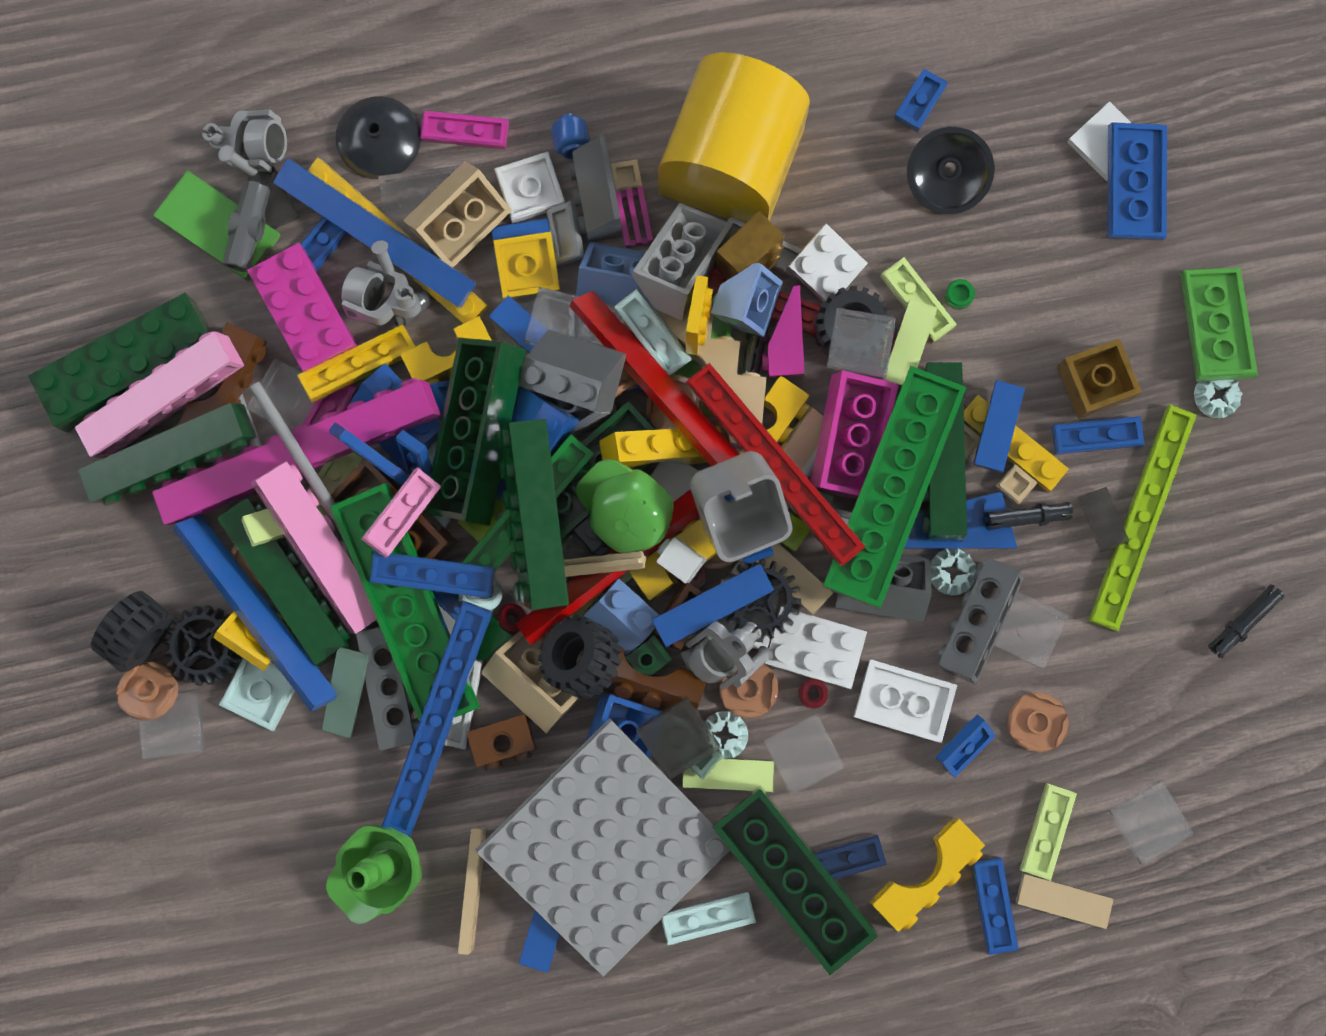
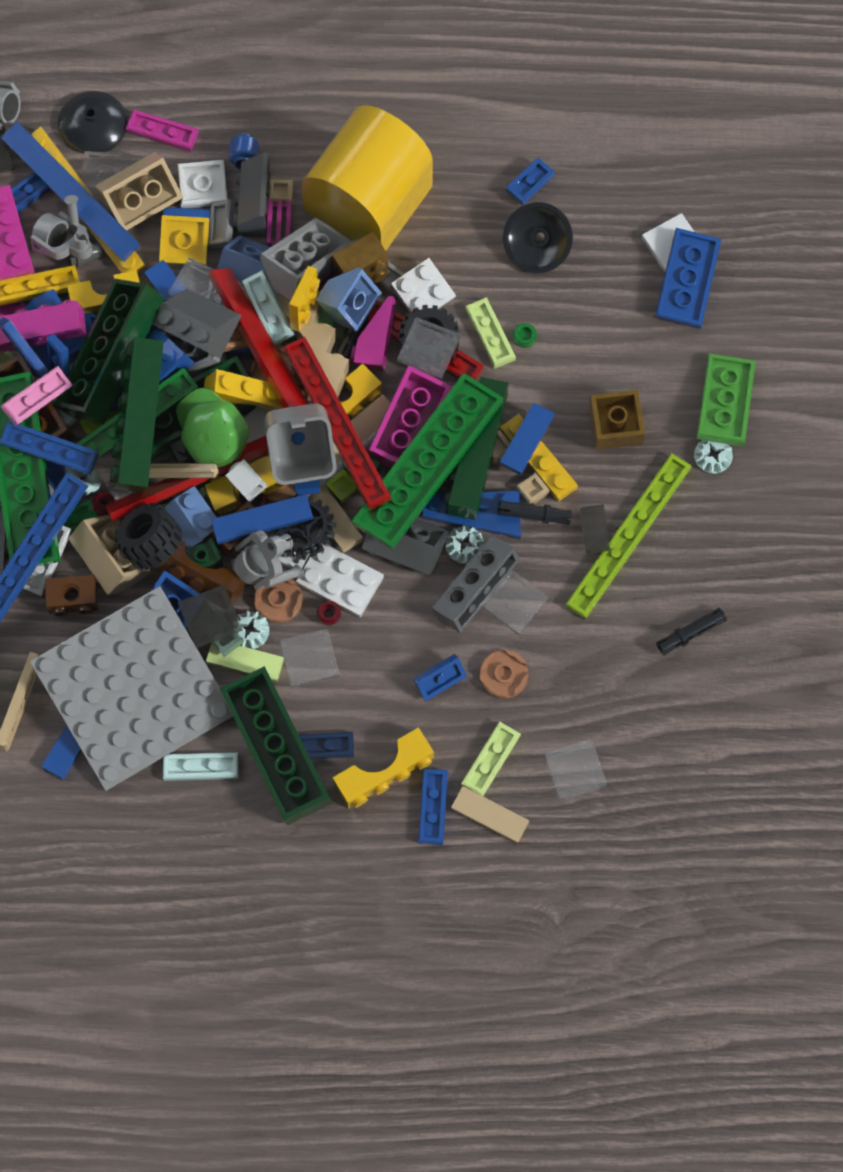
camera: 10 degrees right, 10 degrees down
white plate [853,659,957,743] -> none
yellowish green tile [882,298,938,388] -> none
blue tile [1051,416,1145,455] -> none

